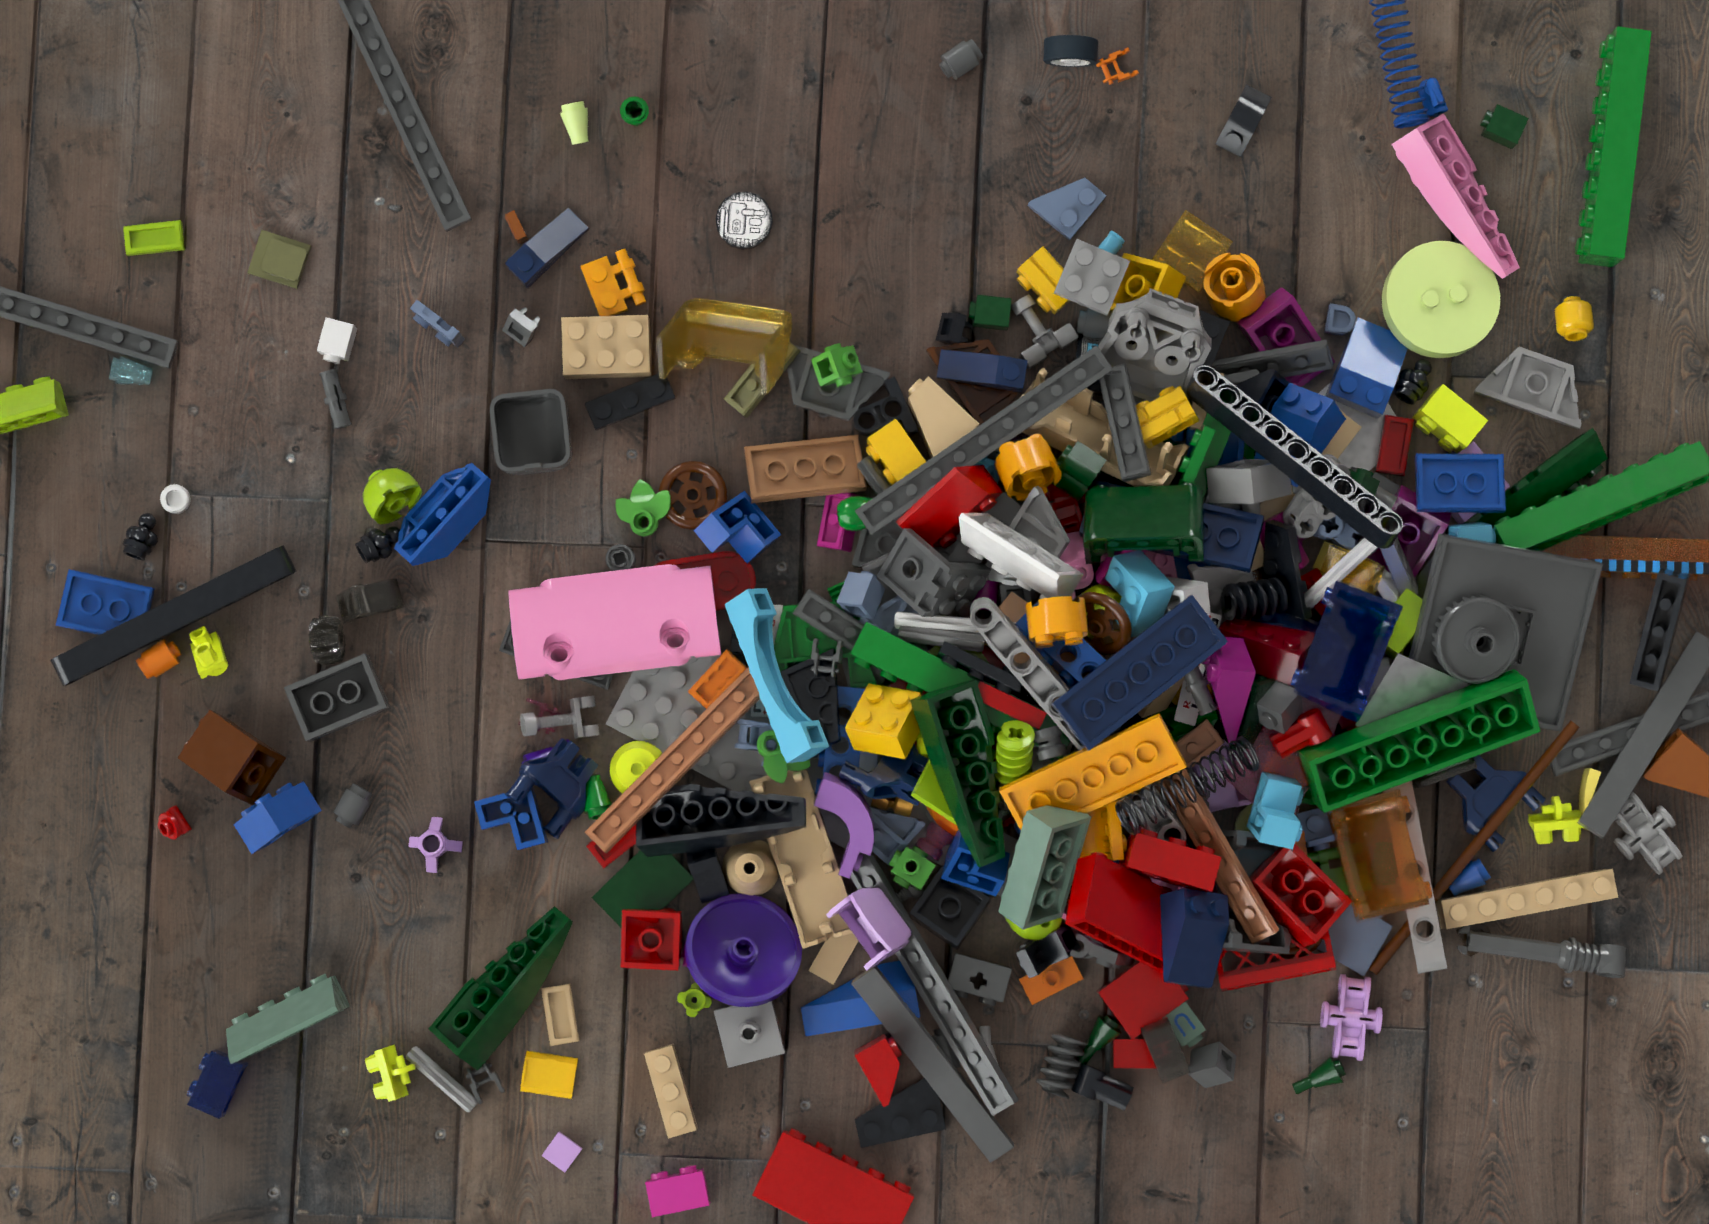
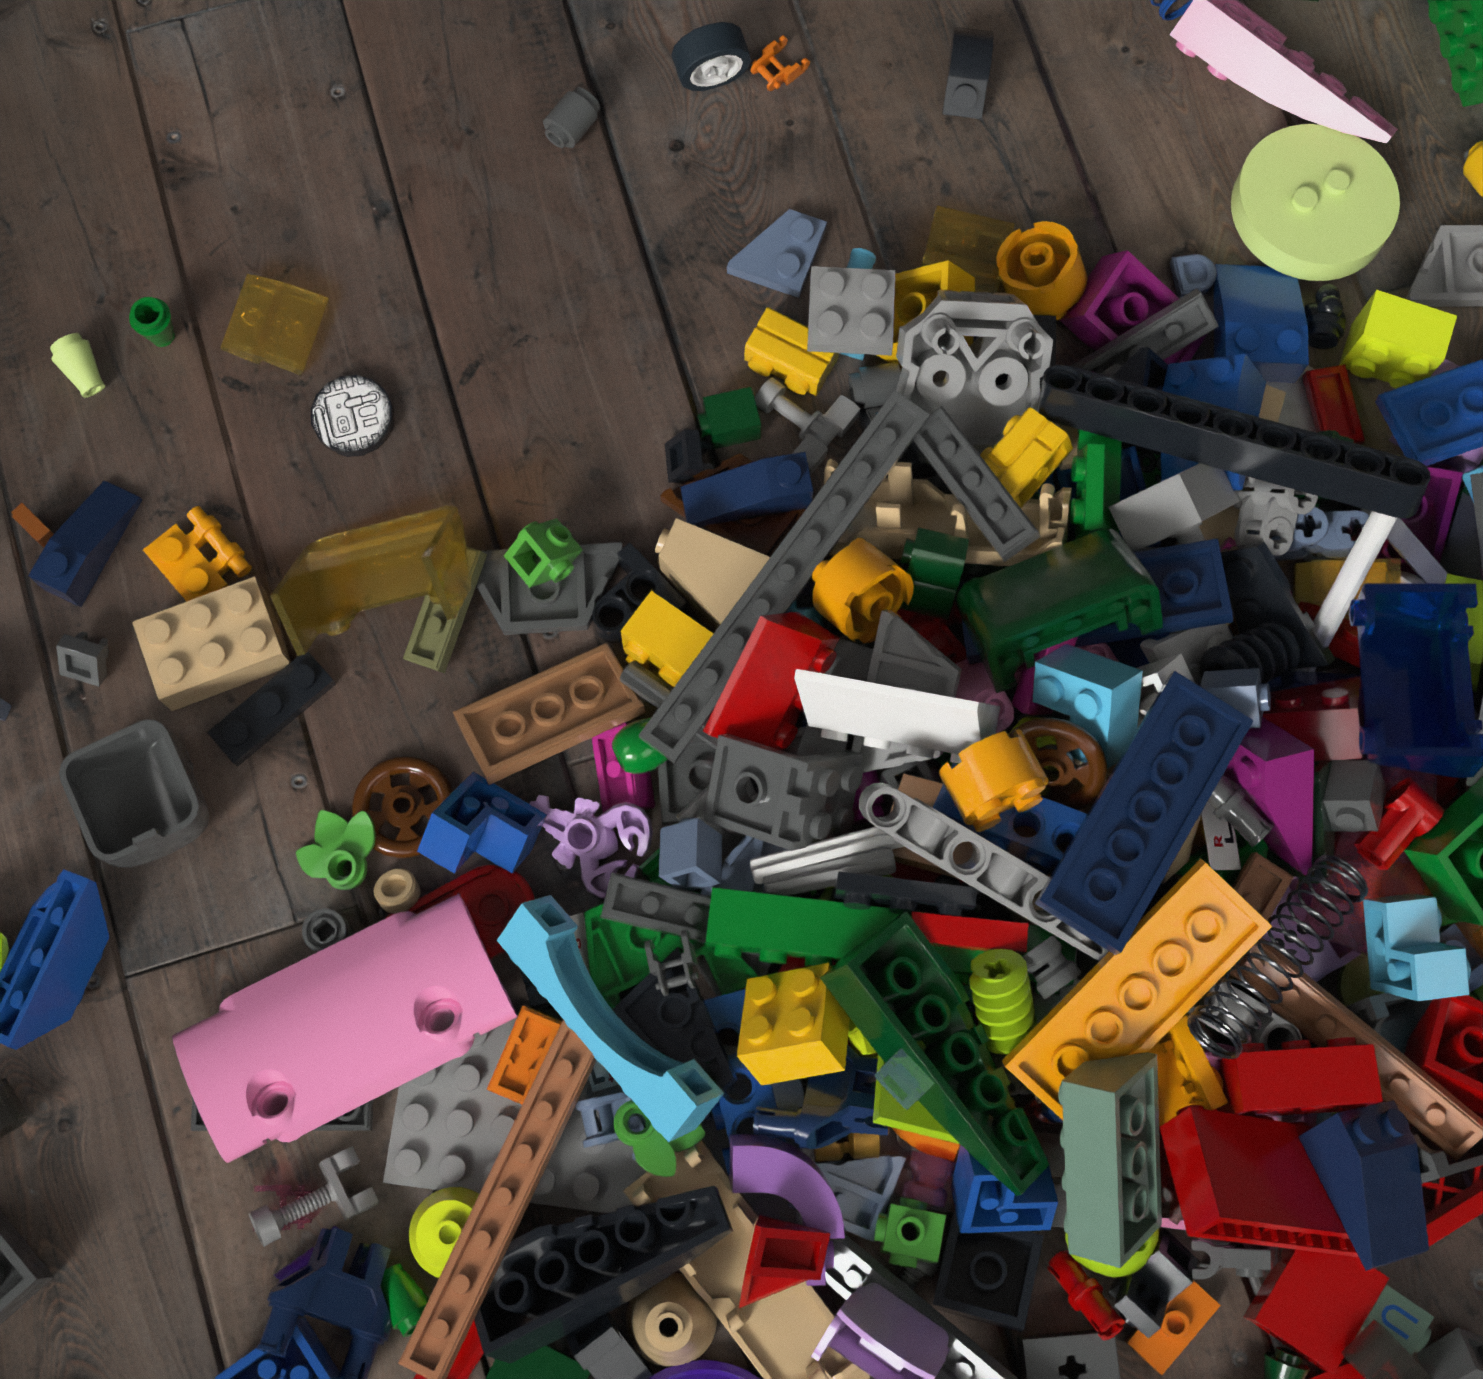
camera: 20 degrees left, 10 degrees down
none -> clear yellow slope [220,274,329,376]
none -> tan tile [374,868,420,914]
none -> lavender animal [529,795,653,899]
none -> red slope [739,1215,831,1308]
none -> clear light blue tile [874,1048,935,1110]
none -> red pin [1047,1250,1125,1341]
none -> sand blue brick [1200,668,1271,728]

